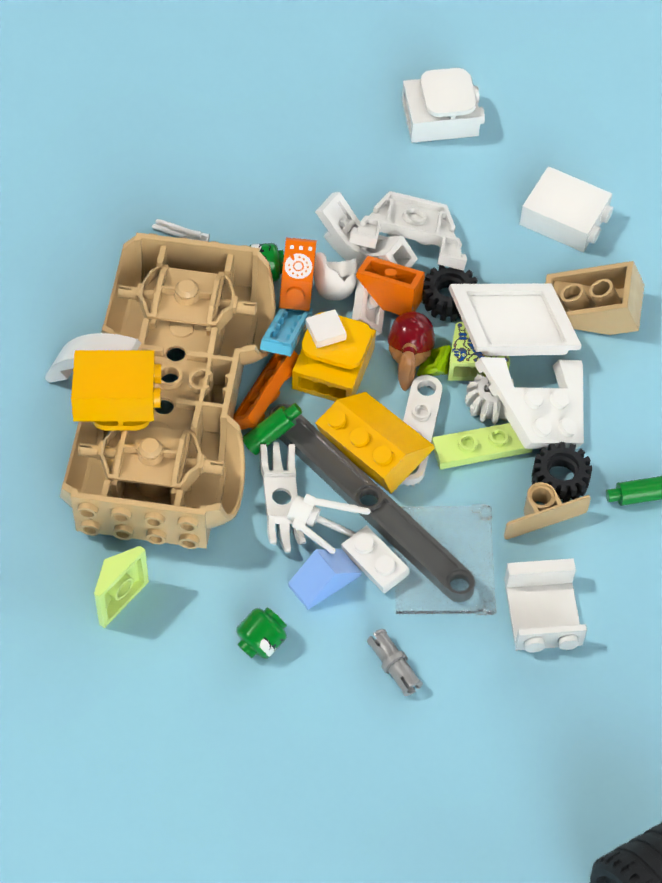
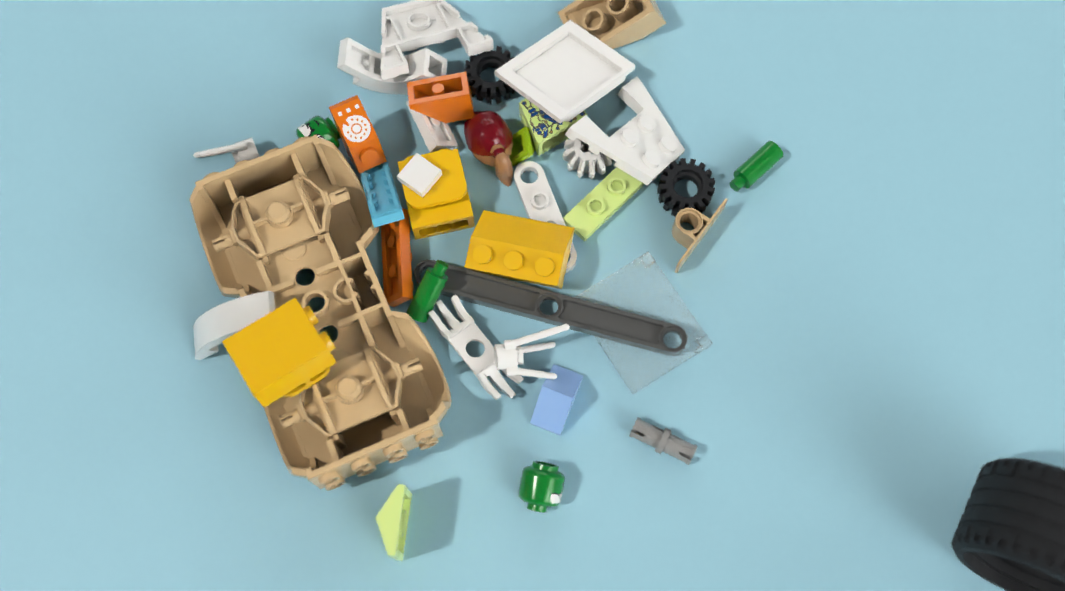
camera: 30 degrees left, 15 degrees up
white hair [314,252,360,301] -> none
white plate [341,525,410,594] -> none
white panel [504,558,587,652] -> none

